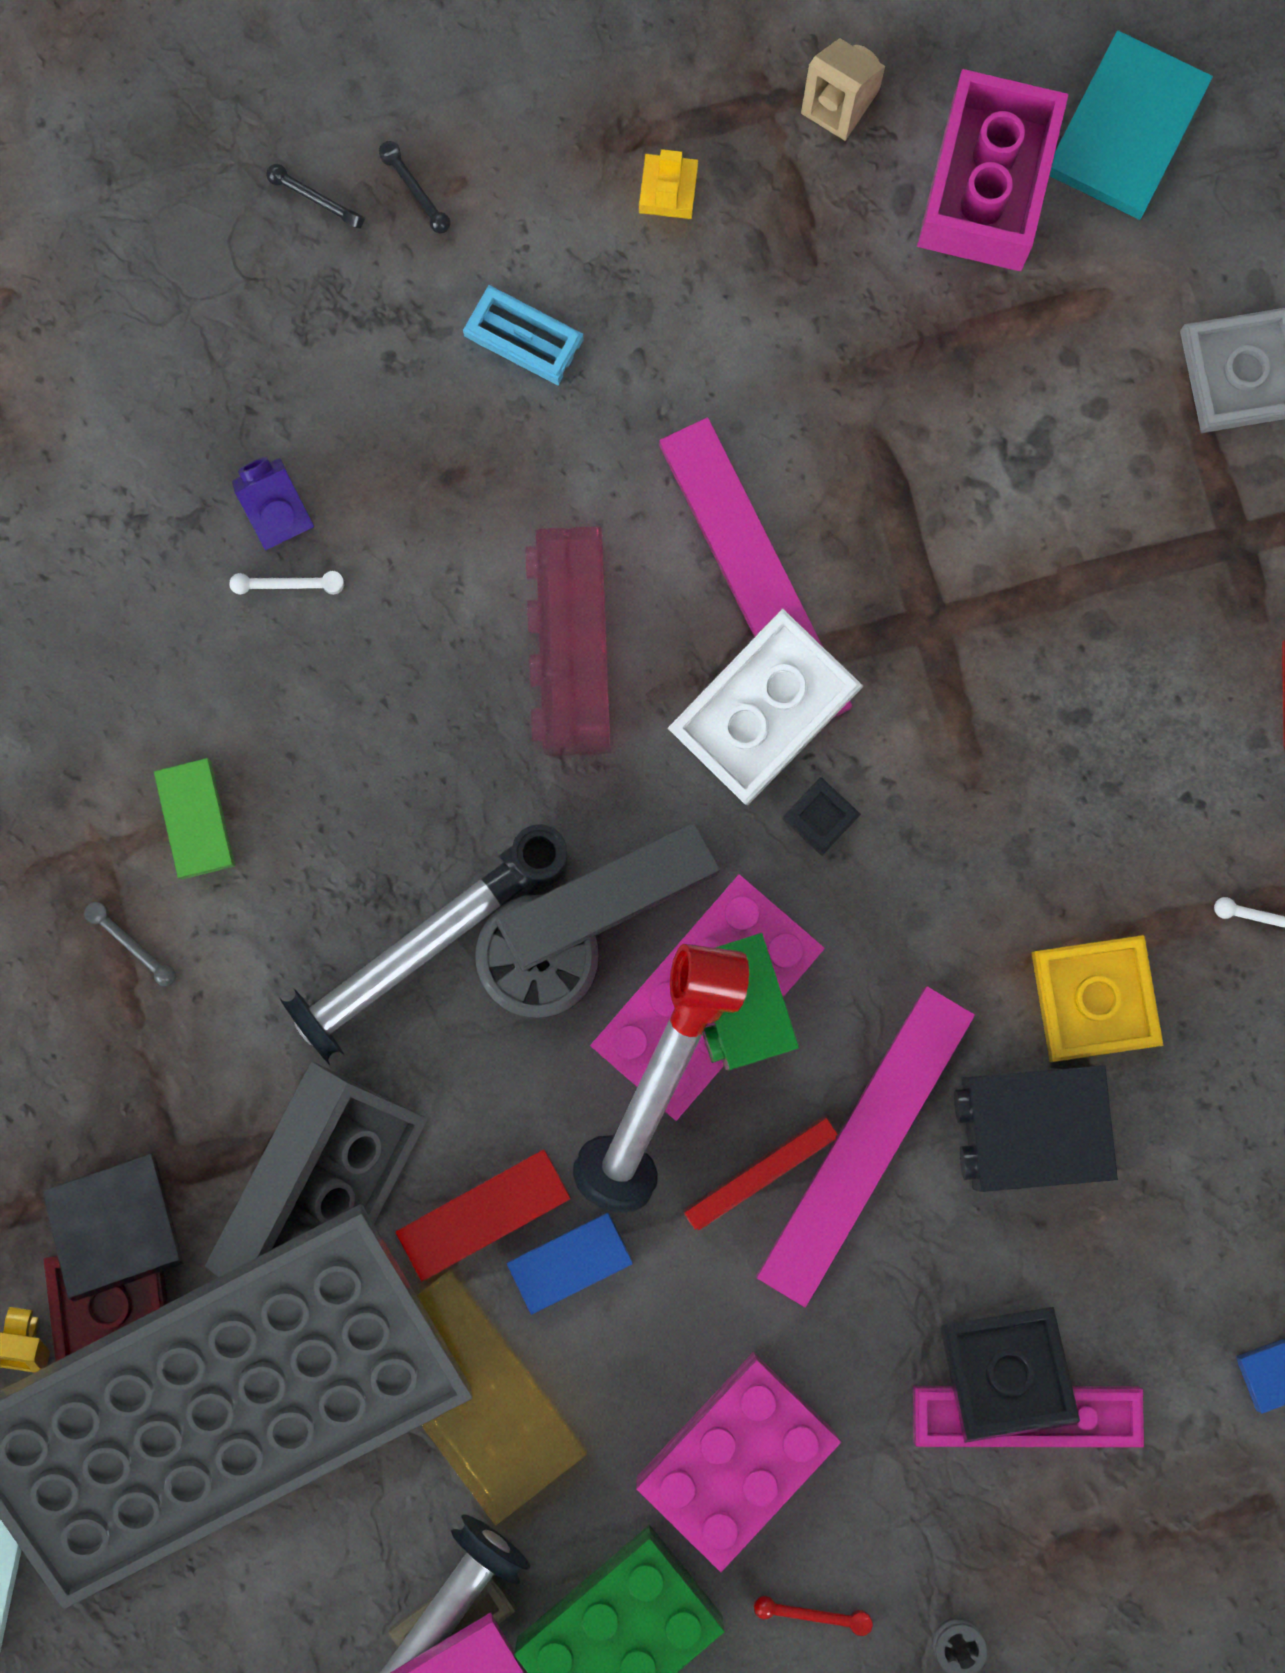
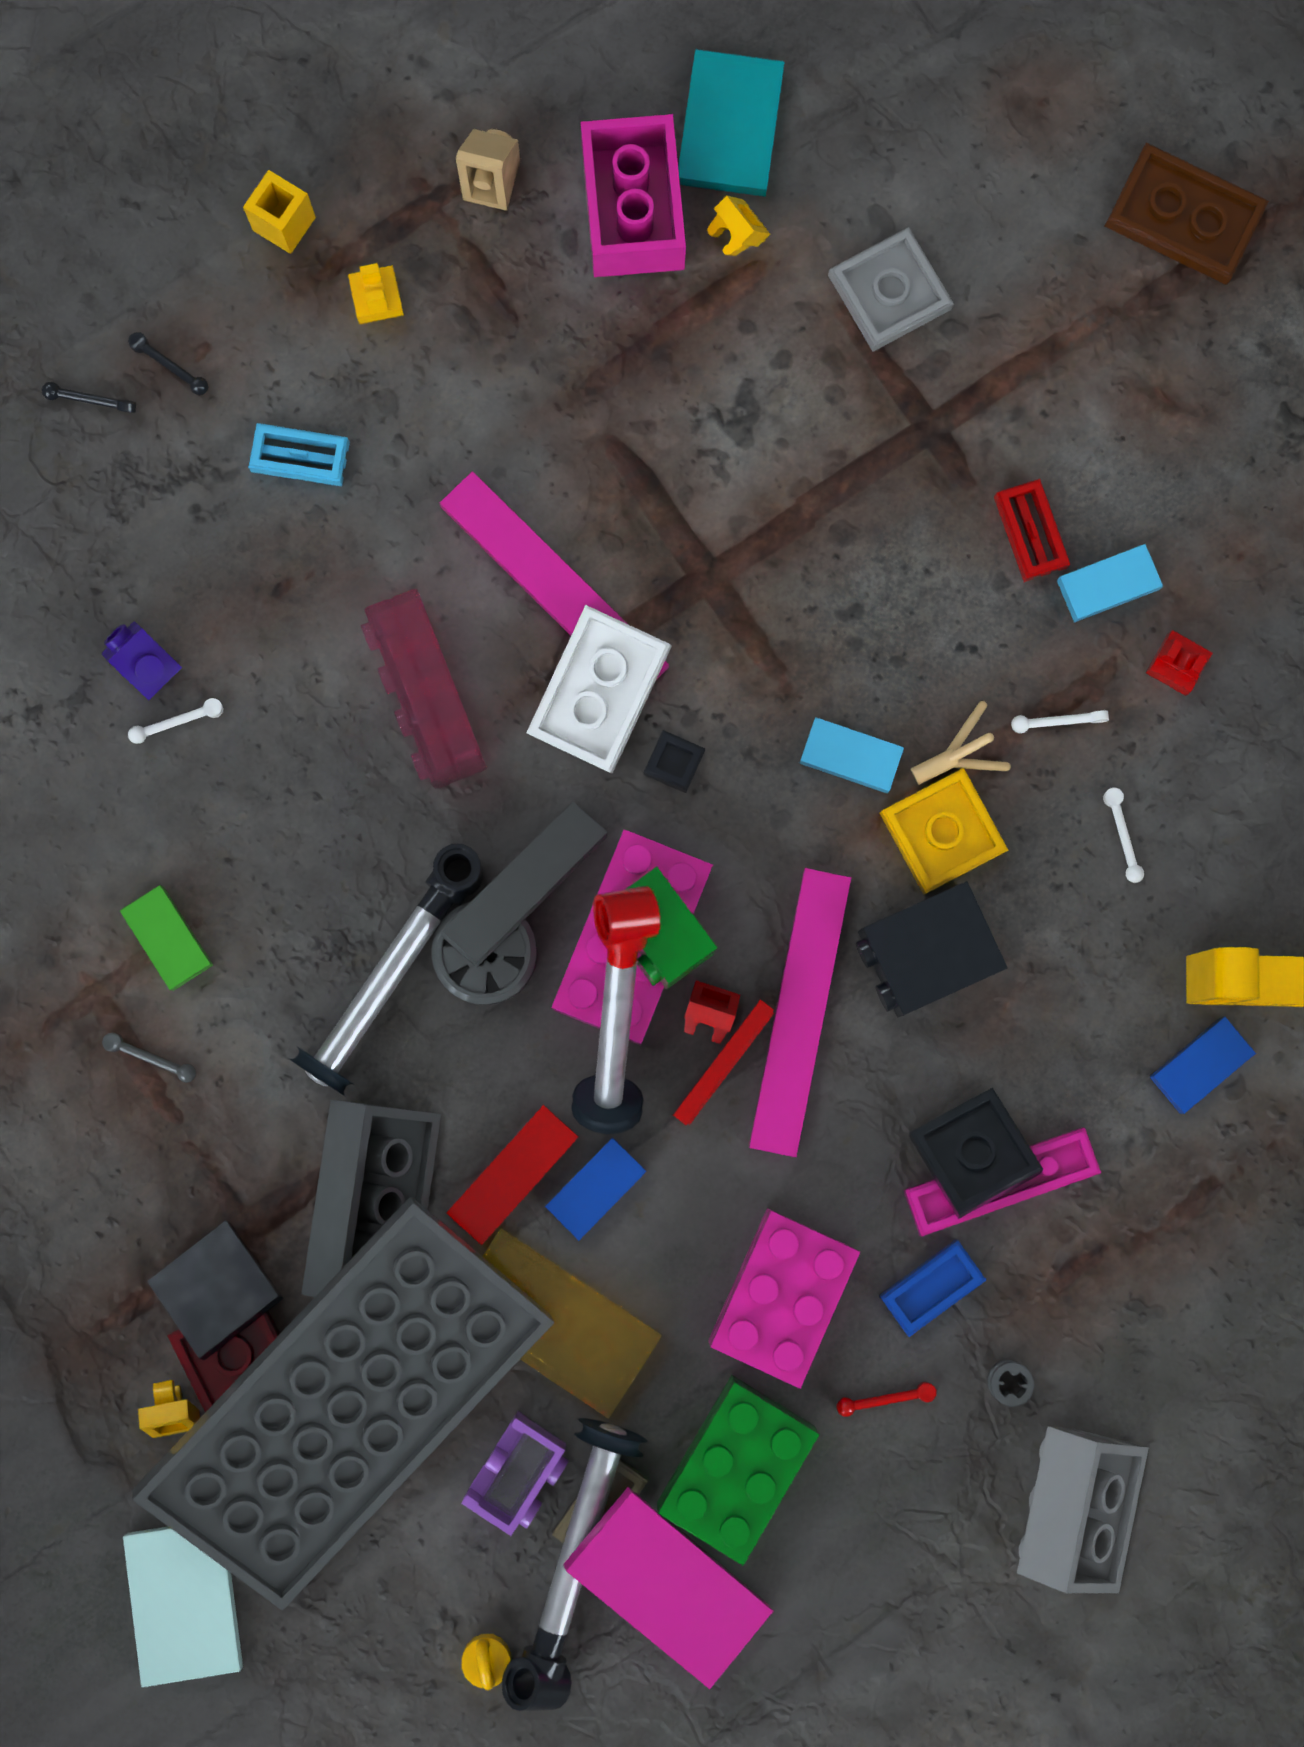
camera: 25 degrees left, 0 degrees up
none -> yellow brick [243,169,316,254]
none -> medium lavender window [461,1411,569,1536]
none -> red tile [684,980,741,1044]
none -> yellow tile [707,195,770,256]
none -> medium azure tile [799,717,904,794]
none -> blue tile [879,1239,986,1337]
none -> tan plant [910,701,1011,785]

